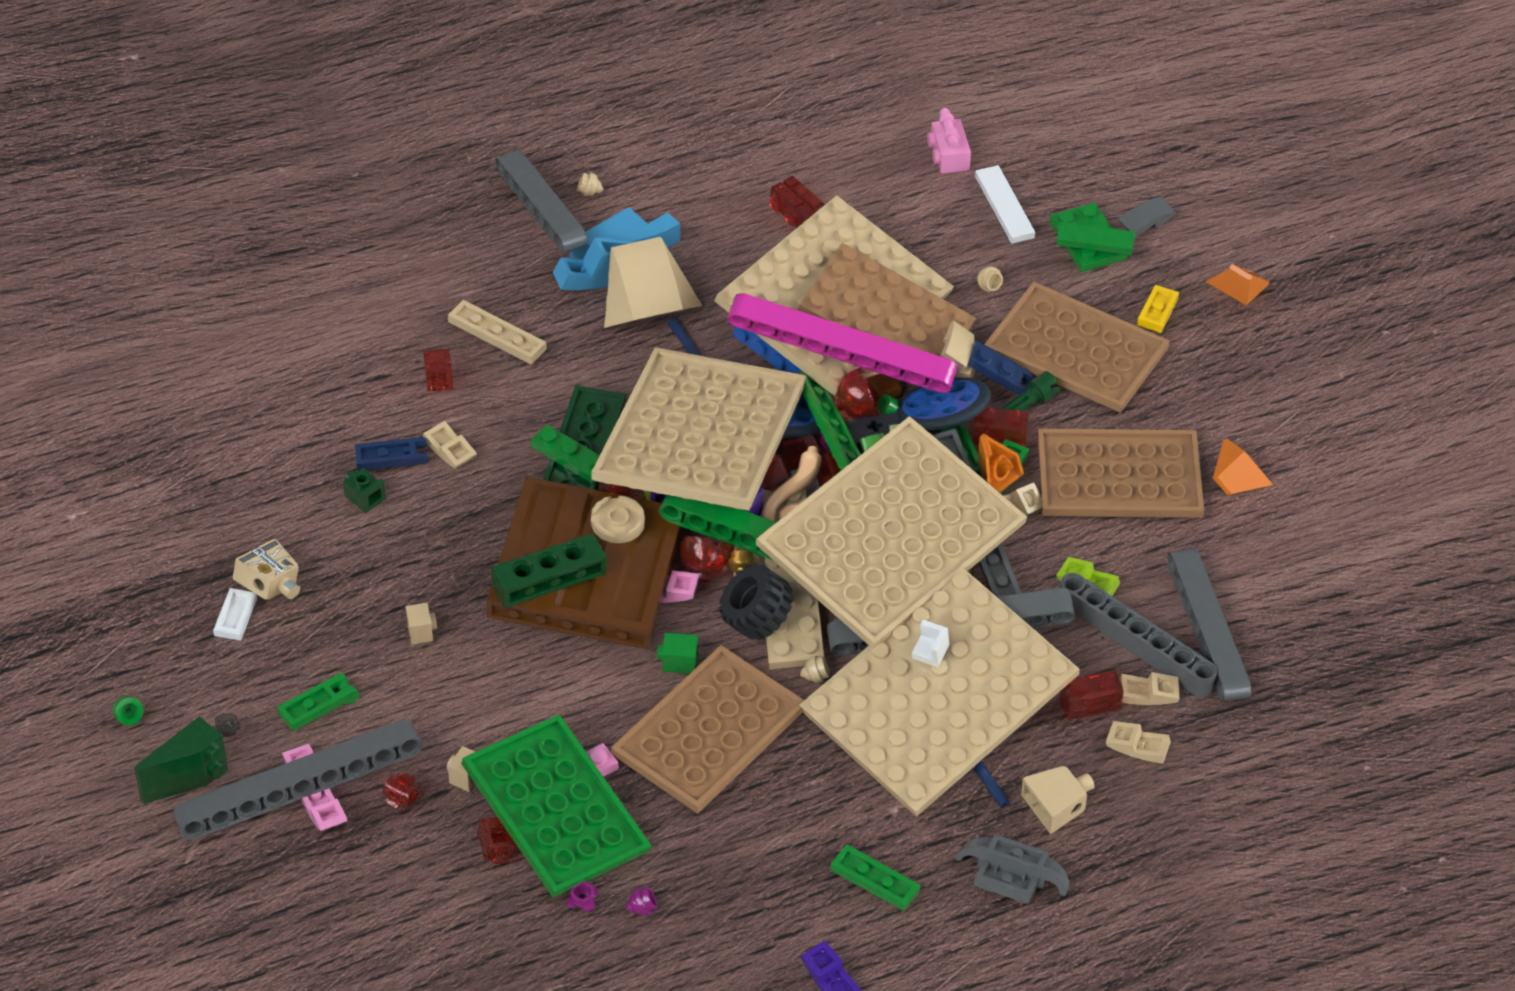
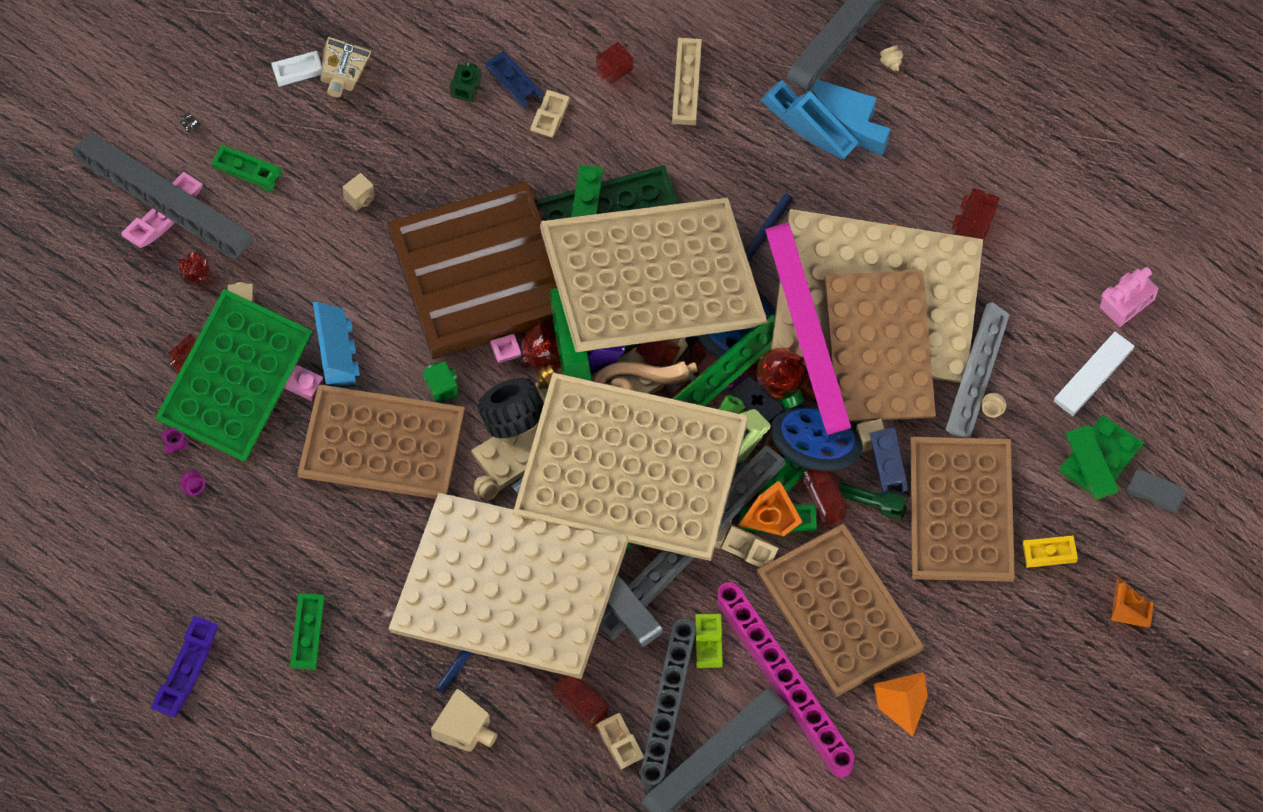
camera: 60 degrees right, 15 degrees up
green tile [113,695,143,725] -> none
dark green slope [134,716,228,804] -> none
dark green brick [491,533,607,609] -> none
tan tile [591,496,645,543] -> none
tan wedge [604,237,702,328] -> none
white panel [912,620,949,667] -> none
tan slope [940,320,974,371] -> none
dark grey plate [955,834,1069,904] -> none
tan slope [1106,721,1171,764] -> none
none -> dark azure slope [313,302,360,388]
none -> dark pink beam [717,582,854,777]
none -> light grey plate [946,302,1010,438]

